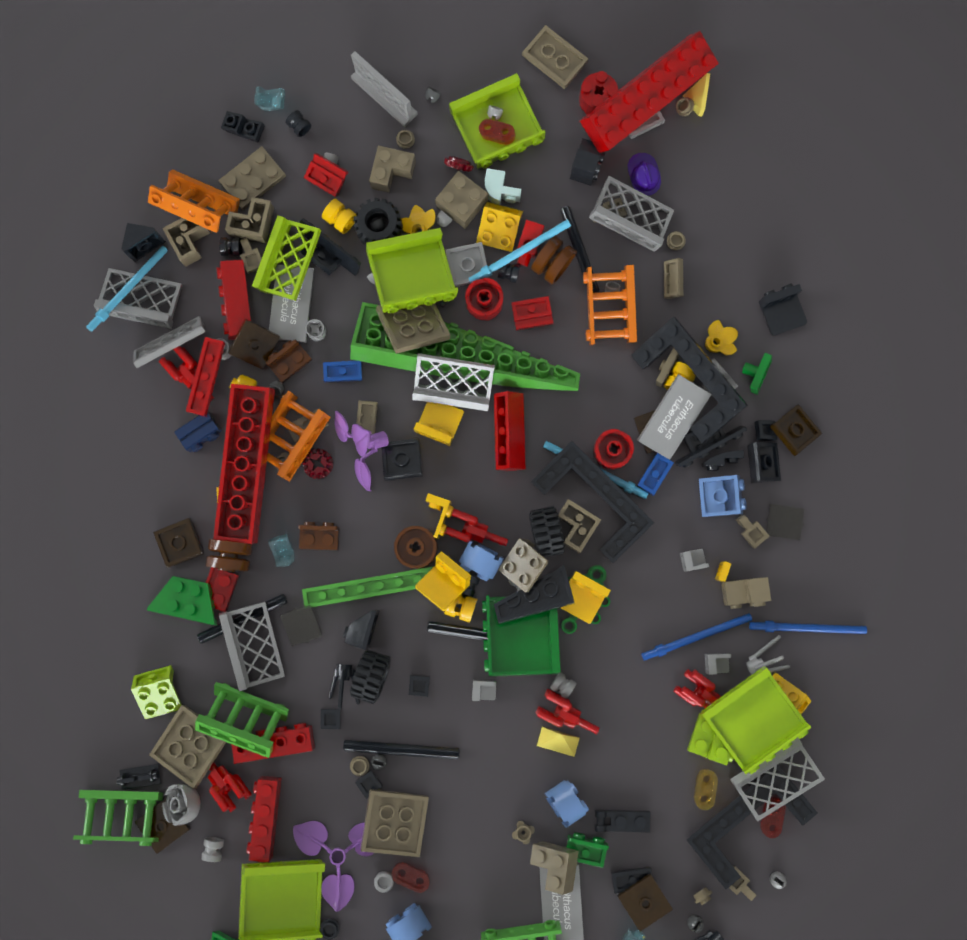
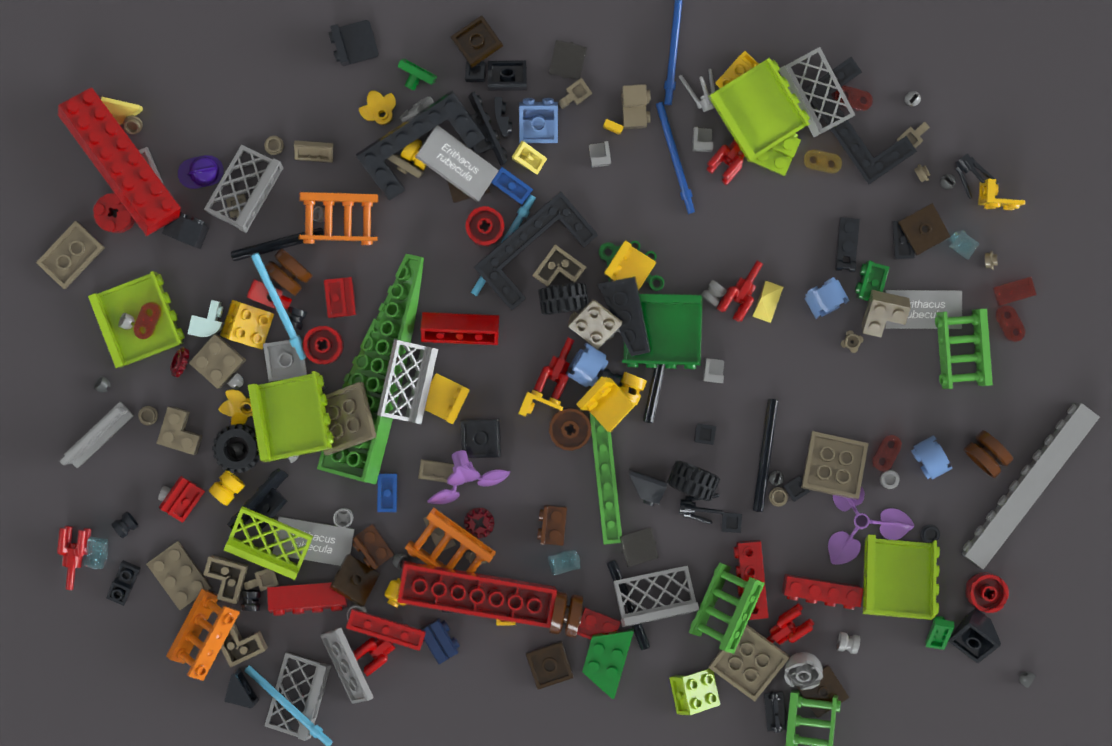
camera: 90 degrees left, 5 degrees up
none -> red plant [57,526,91,590]
none -> light yellow slope [512,141,547,175]

